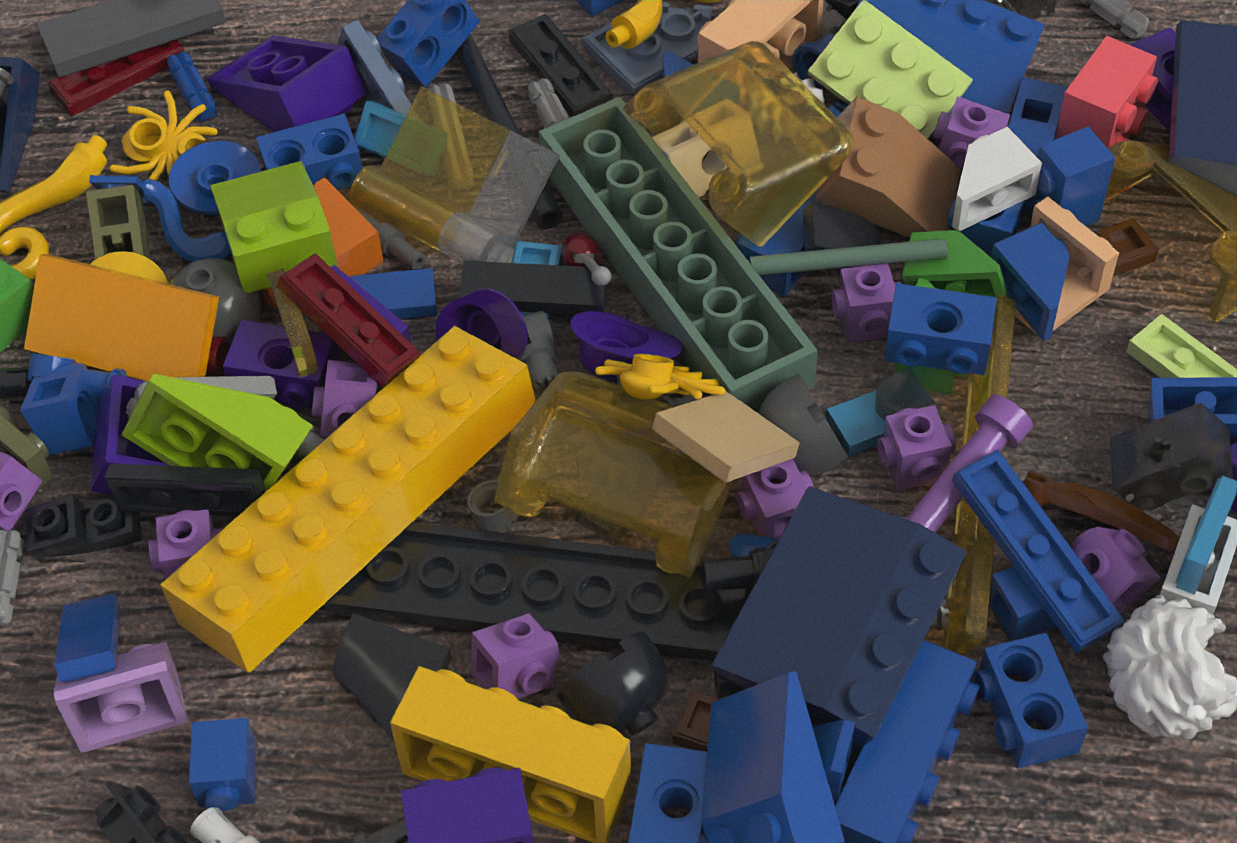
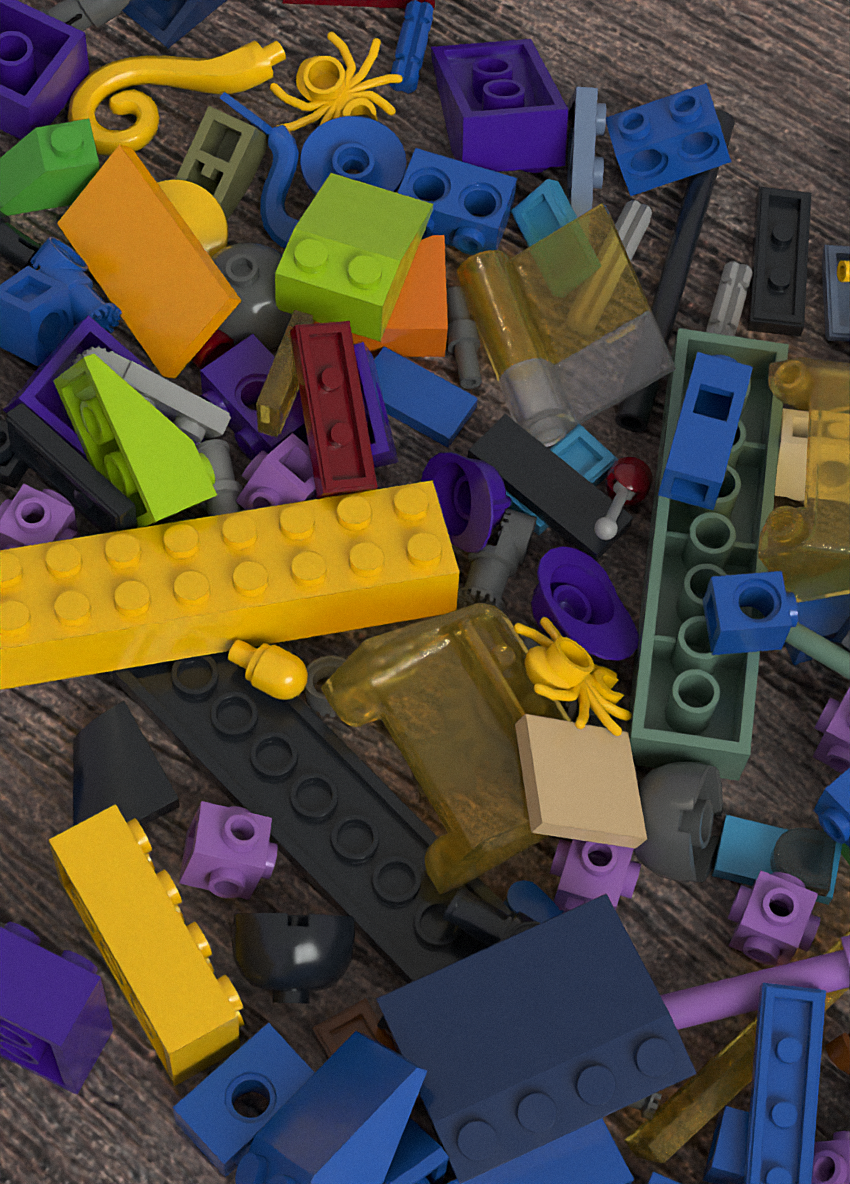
camera: 30 degrees right, 10 degrees up
none -> yellow cylinder [228,639,308,700]
none -> blue brick [658,352,753,510]
none -> blue brick [702,571,798,655]

